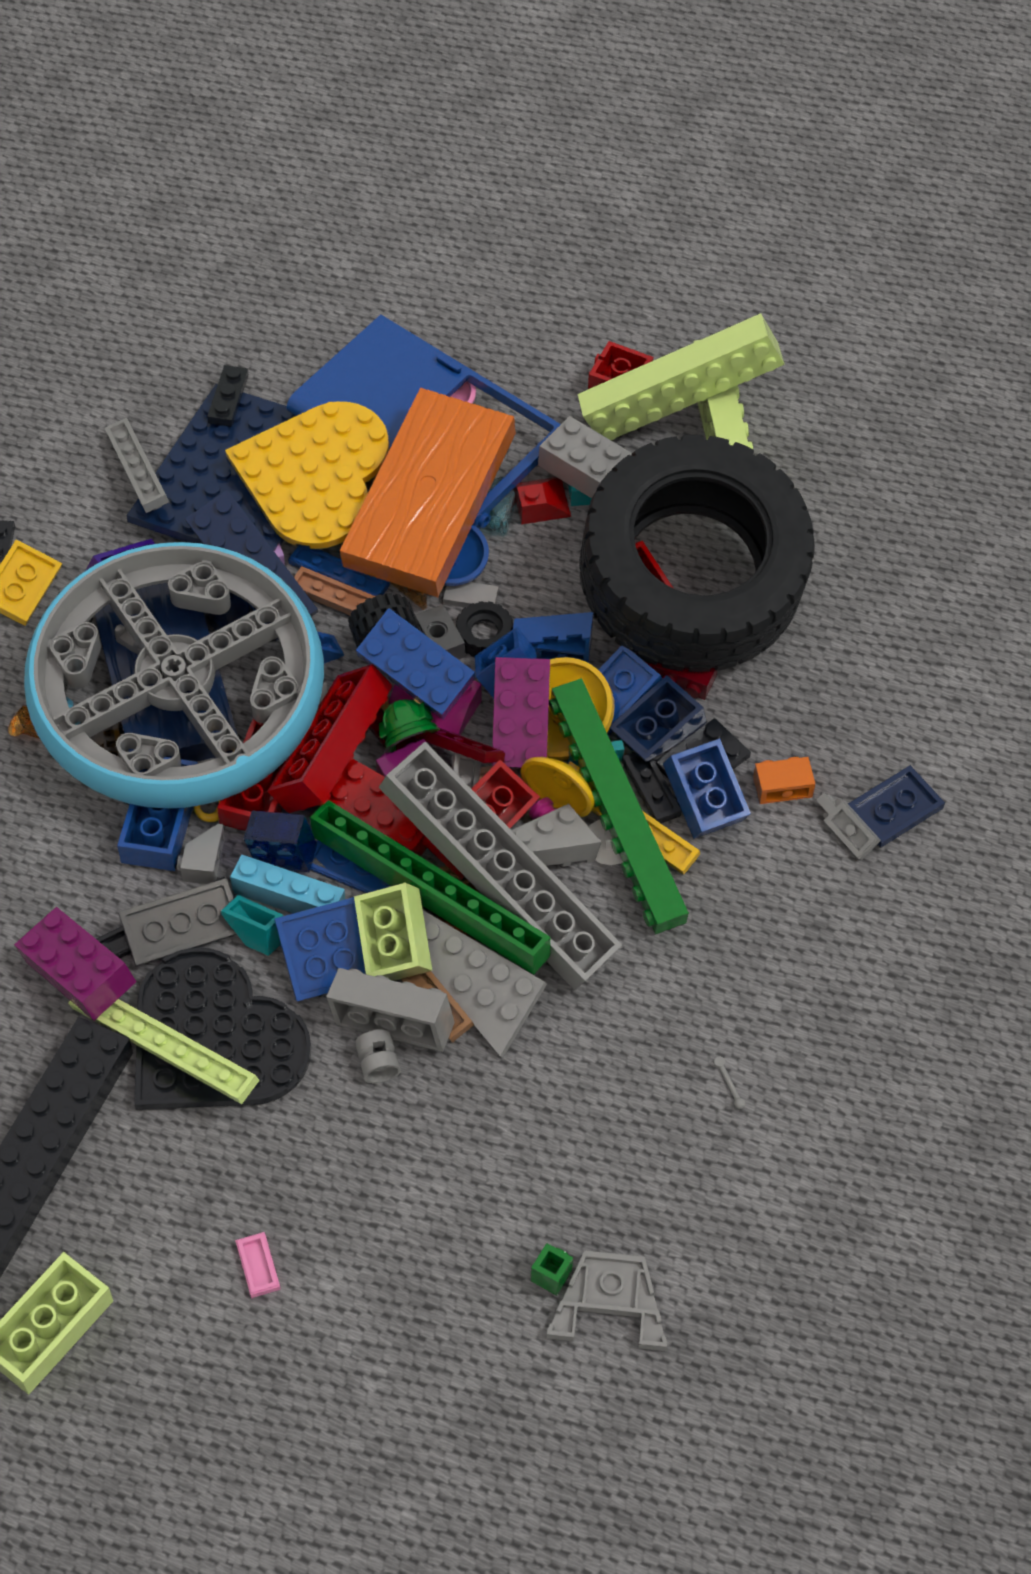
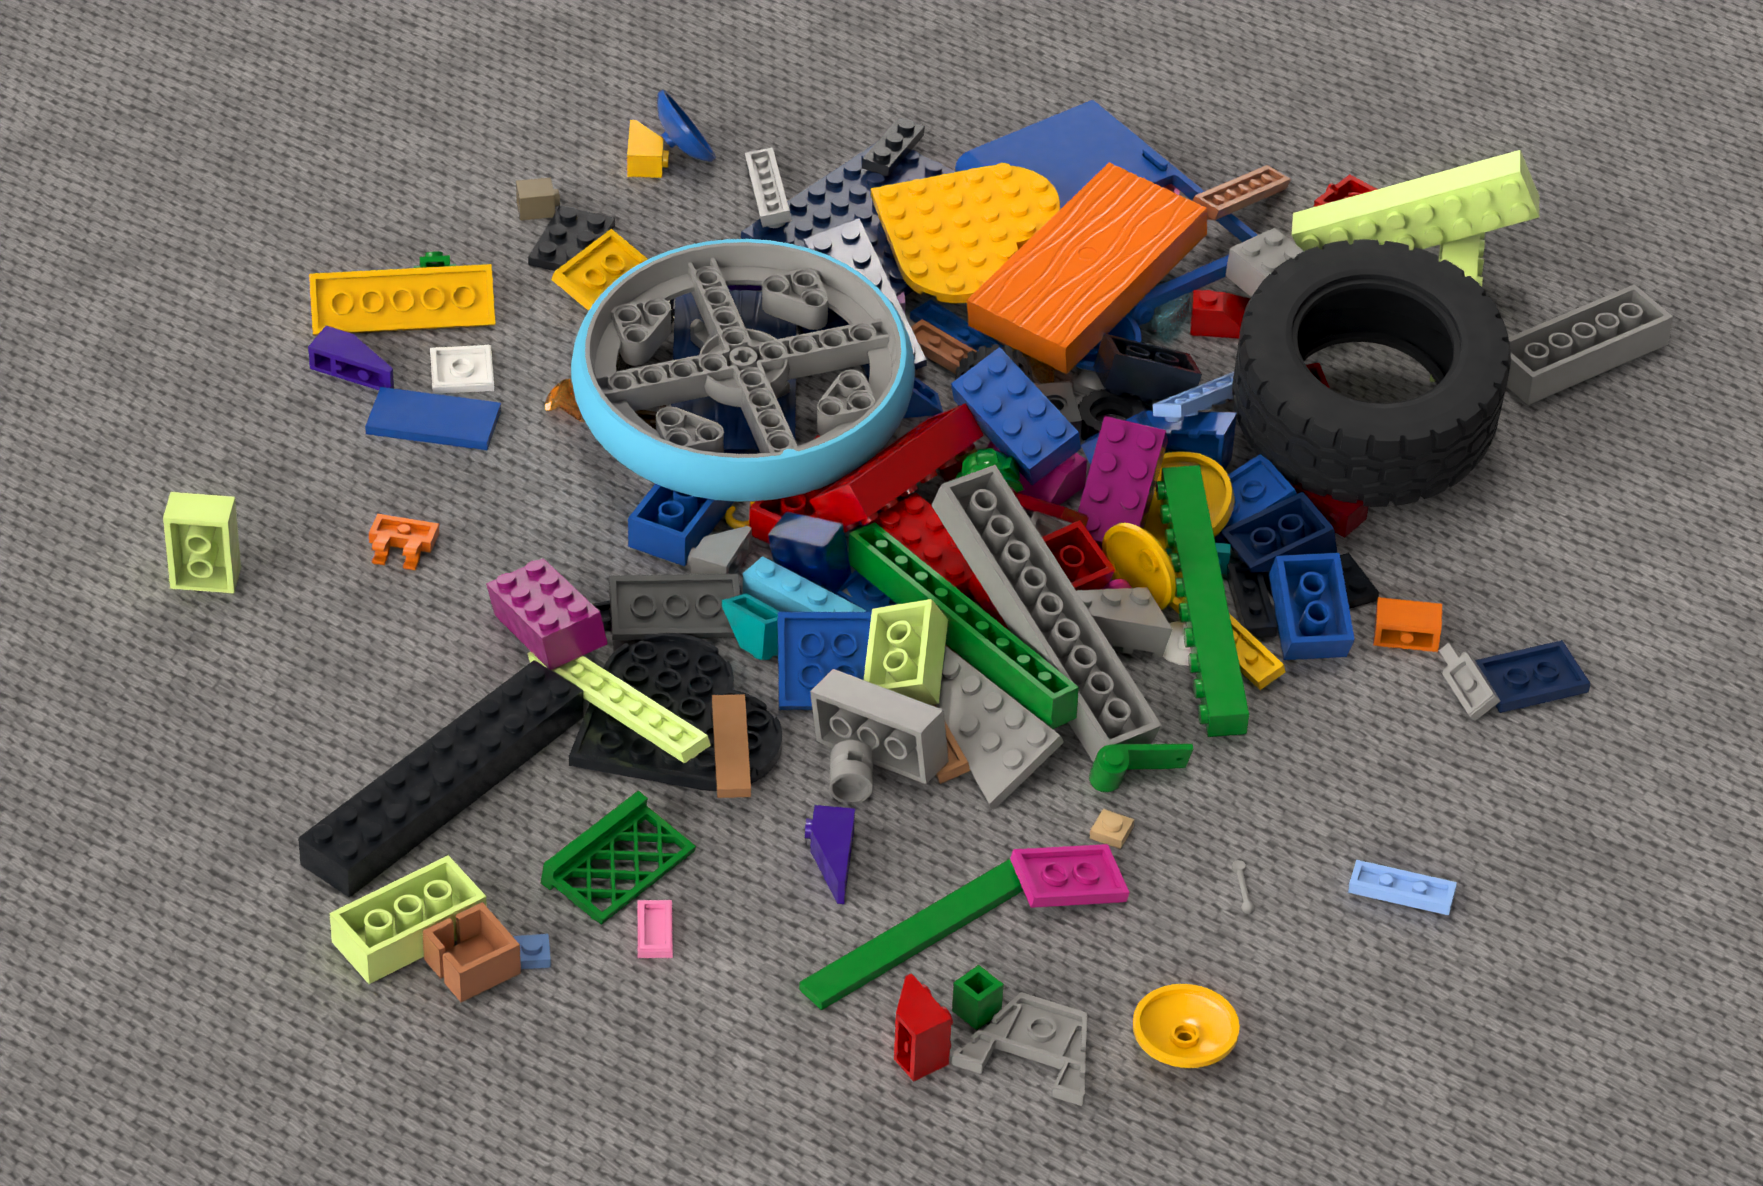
camera: 15 degrees right, 15 degrees down
none -> nougat piece [422,902,521,1002]
none -> medium blue plate [513,934,551,969]
none -> green fence [540,791,696,925]
none -> yellow slope [627,120,669,178]
none -> blue dish [657,89,716,162]
none -> medium nougat tile [712,694,751,798]
none -> green tile [799,859,1024,1010]
none -> dark purple slope [805,805,855,904]
none -> red slope [894,973,953,1082]
none -> dark pink plate [1010,844,1130,908]
none -> green door [1089,744,1194,792]
none -> tan plate [1090,809,1134,849]
none -> black brick [1093,333,1202,402]
none -> yellow dish [1133,984,1240,1068]
none -> light blue plate [1153,372,1234,422]
none -> nougat plate [1193,165,1291,221]
none -> light blue plate [1348,860,1457,915]
none -> light grey brick [1506,284,1673,405]

